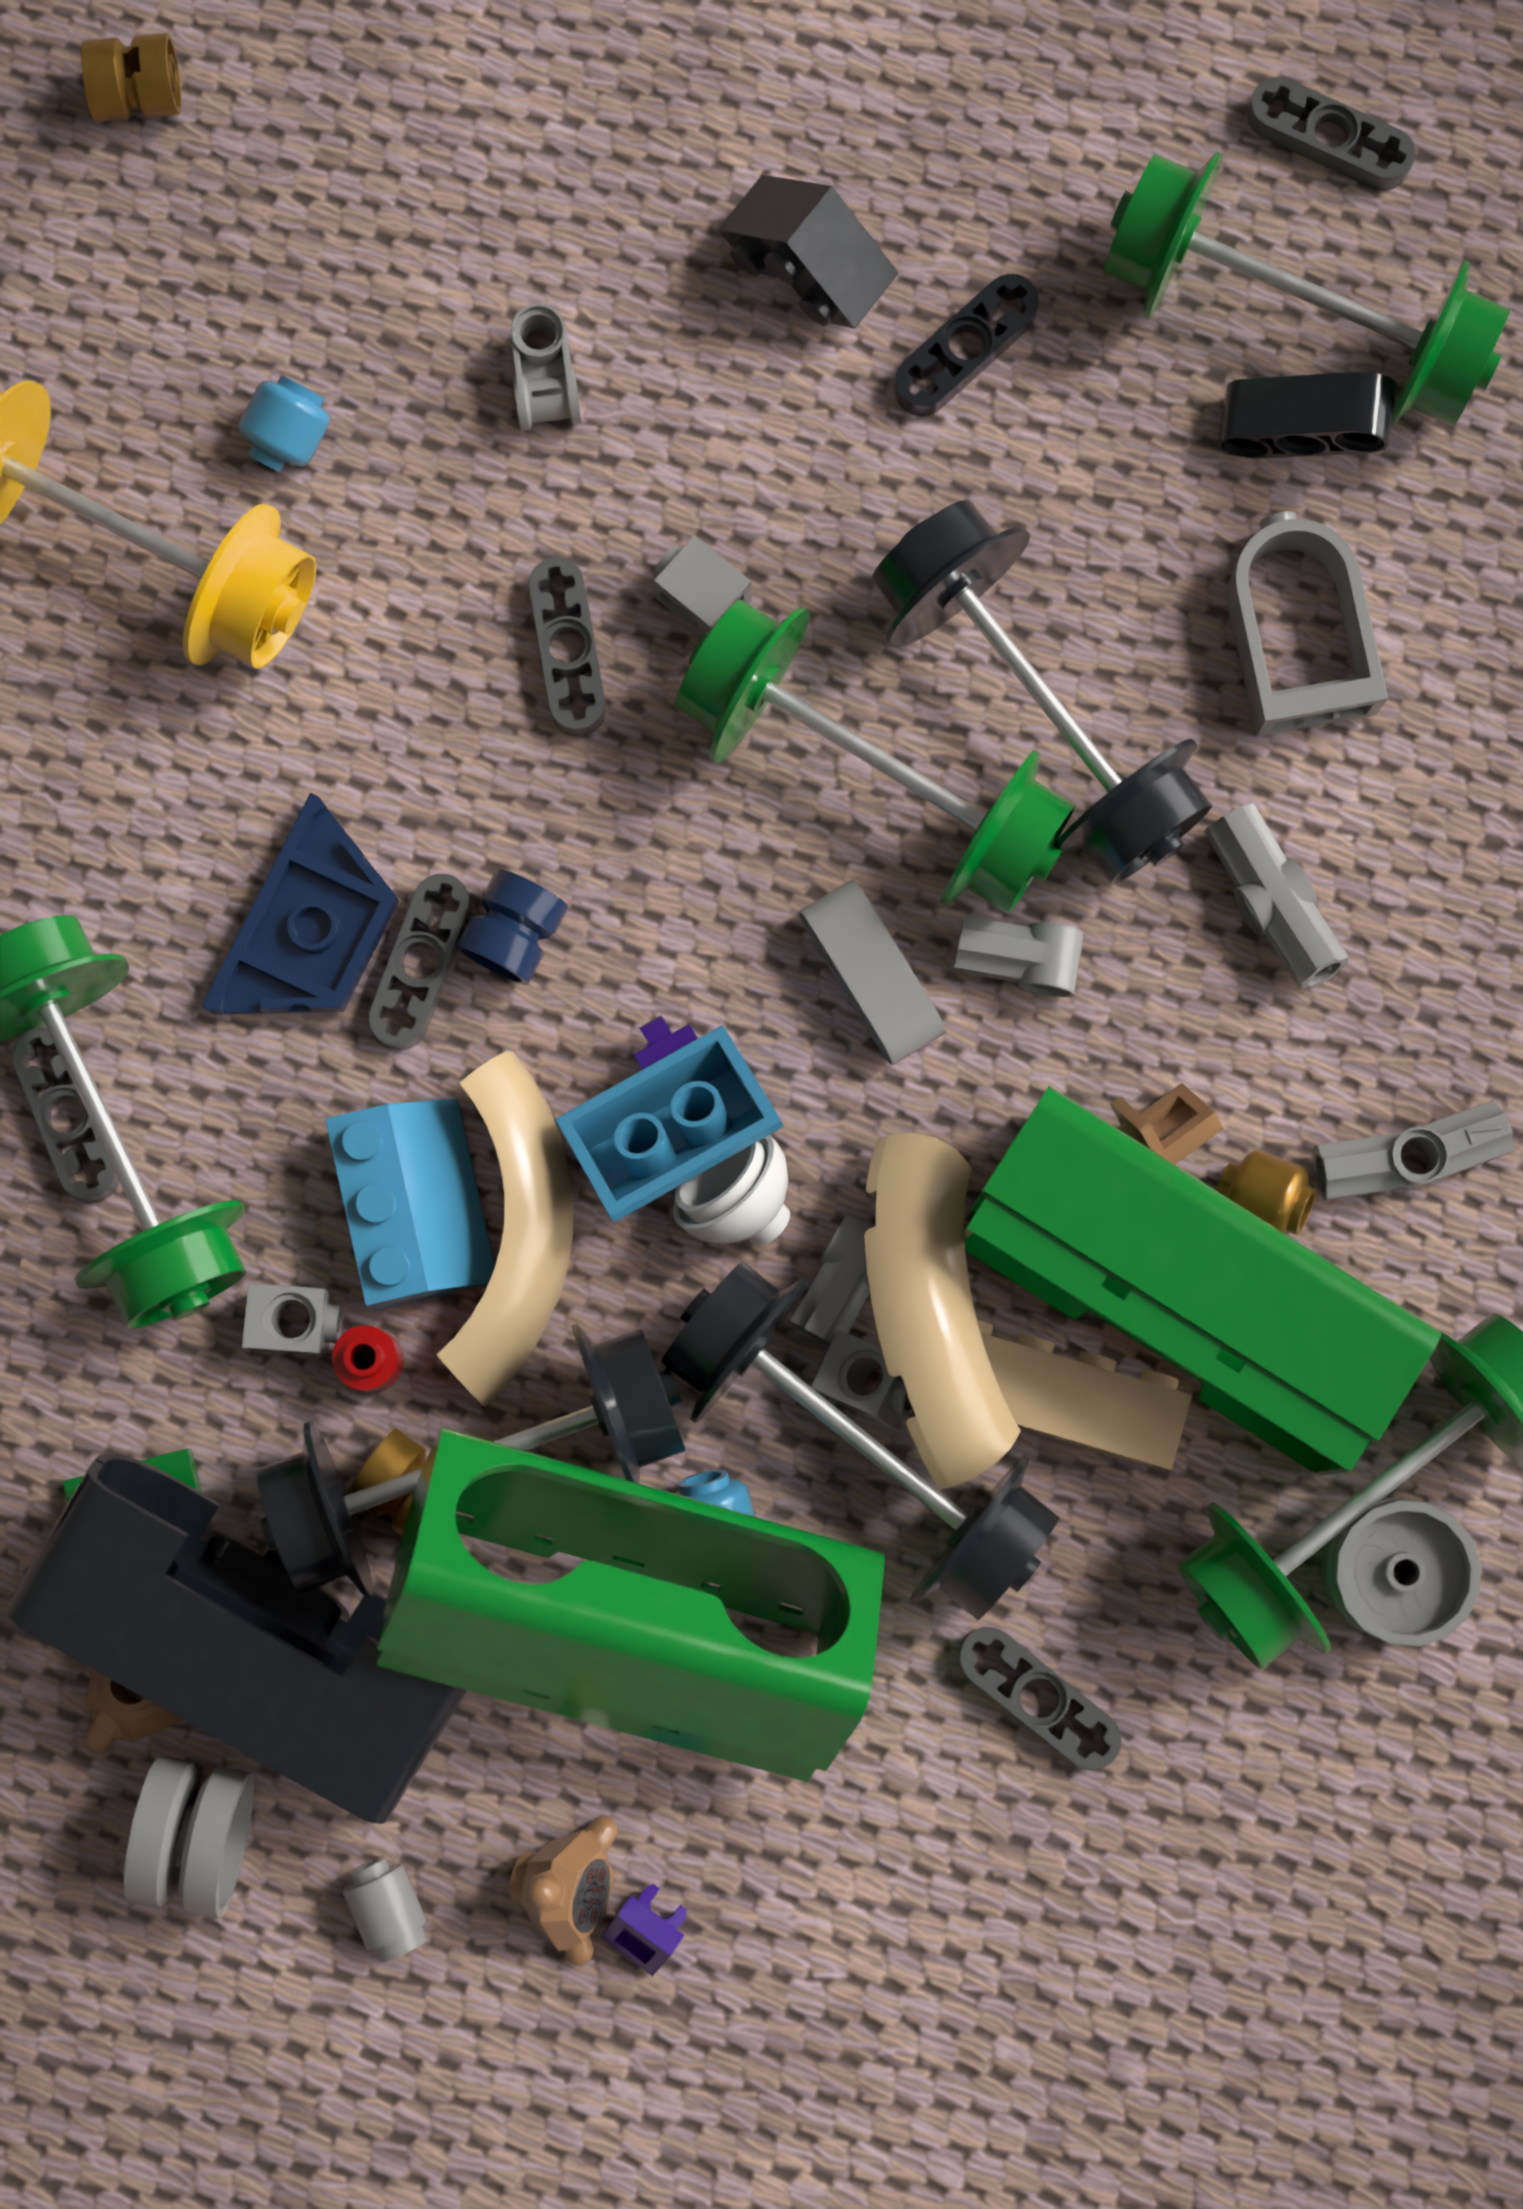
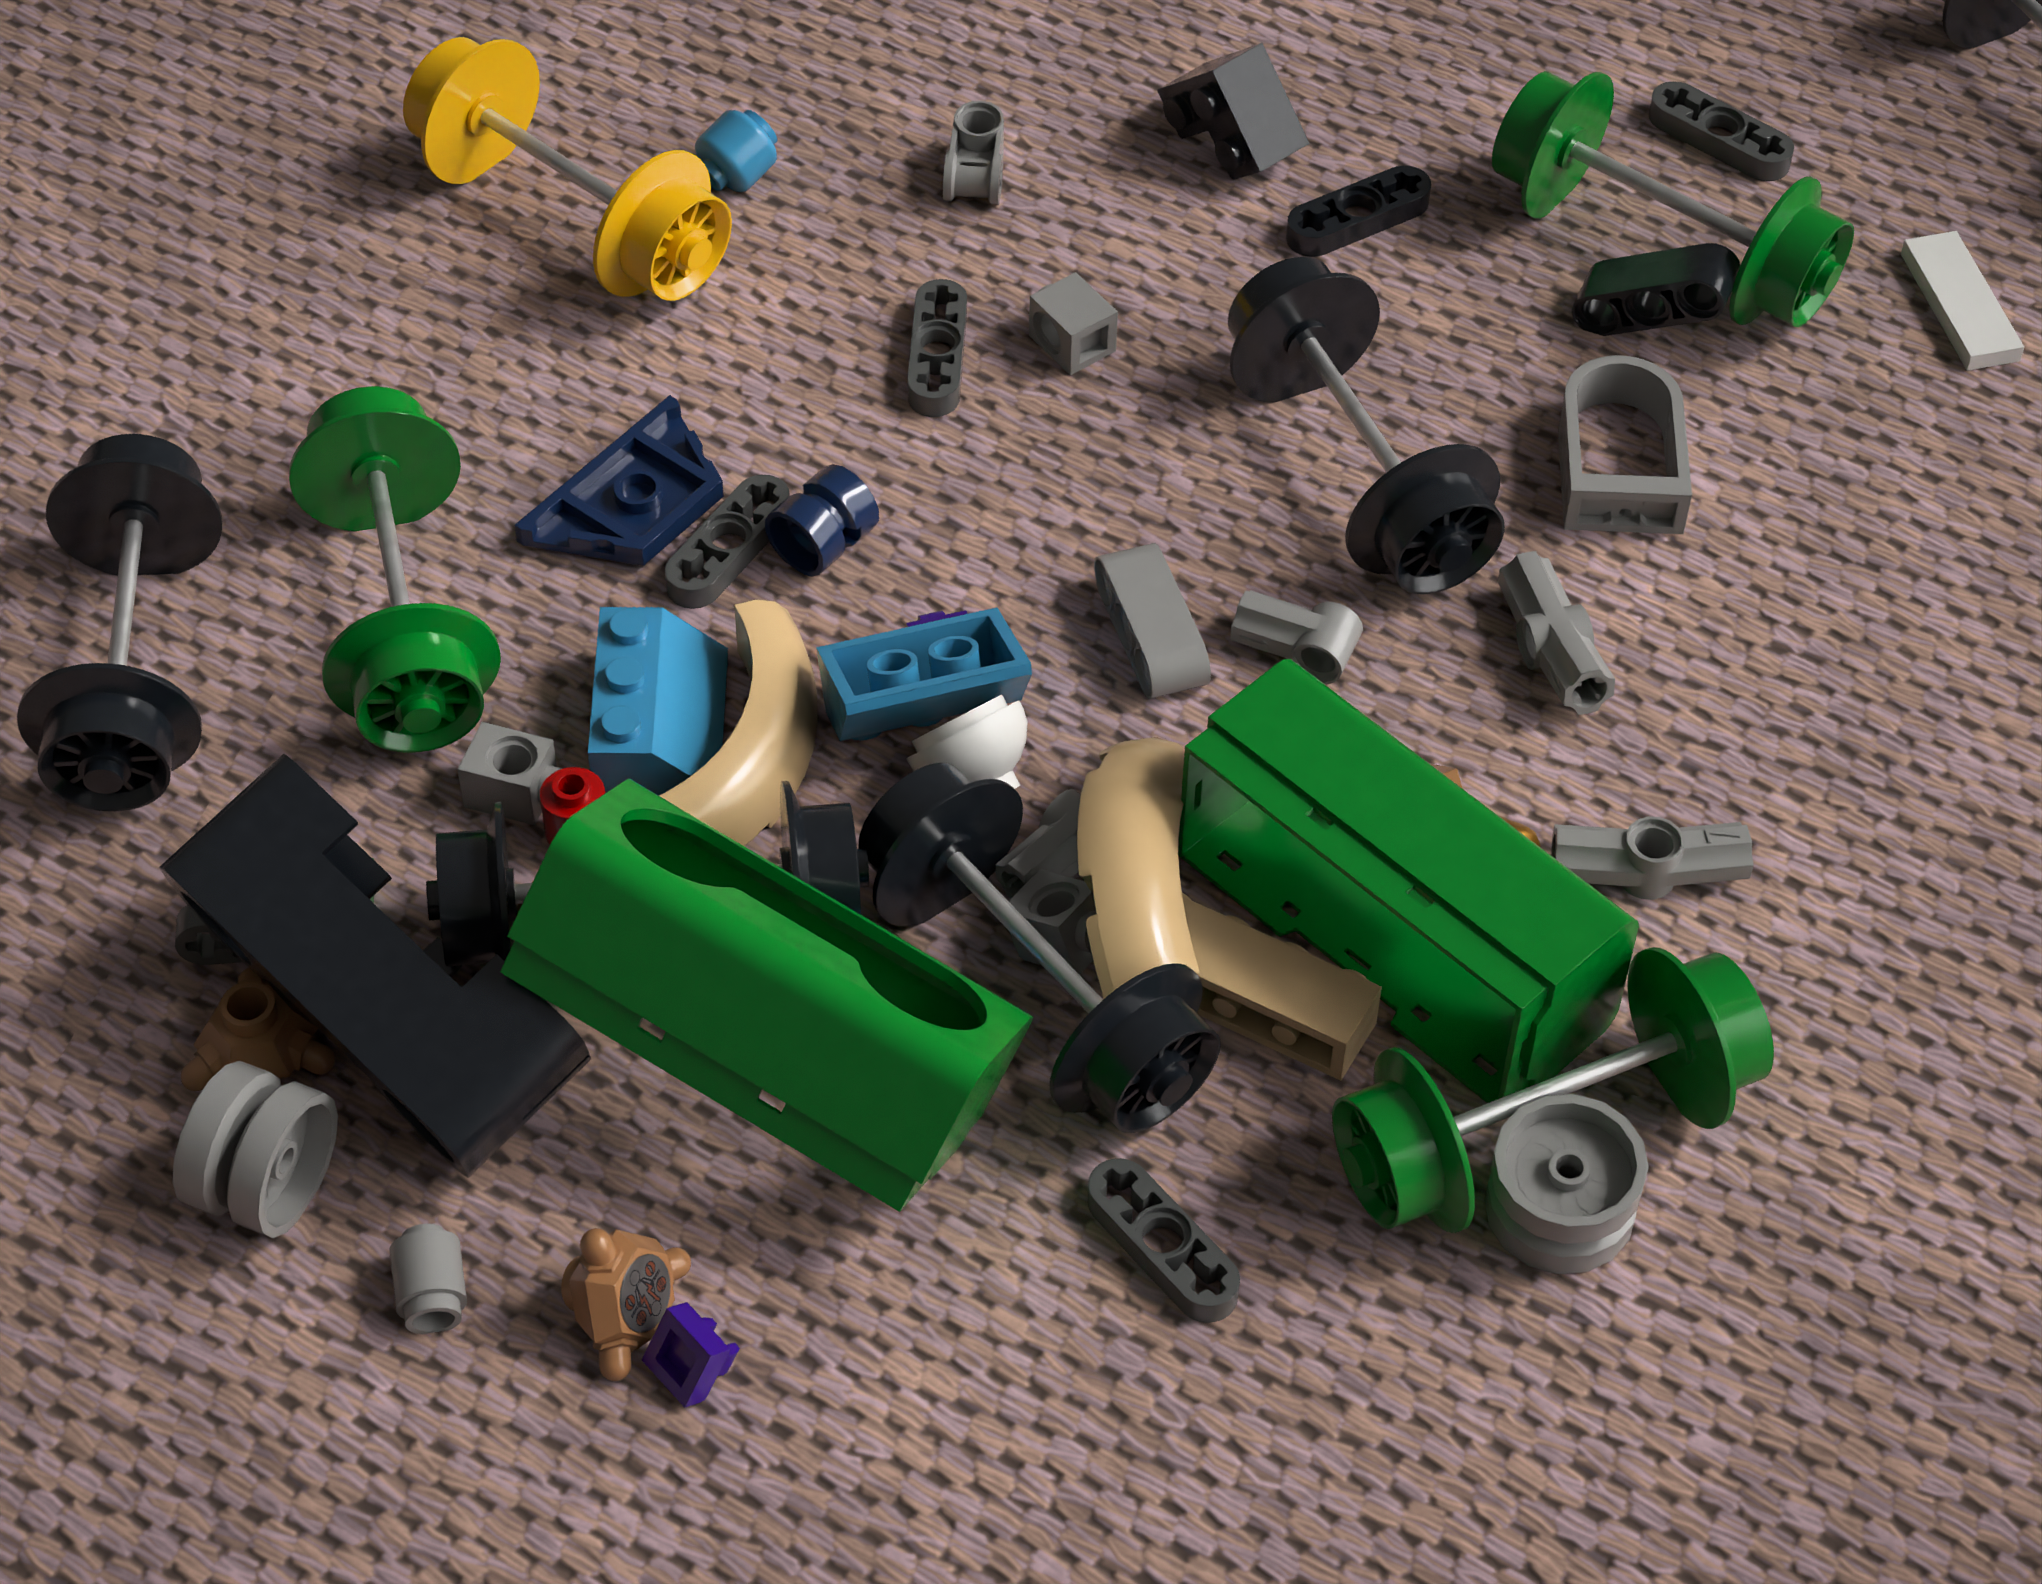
camera: 10 degrees right, 30 degrees down
dark grey beam [12,1028,120,1202] -> none
green piece [675,600,1076,914] -> none

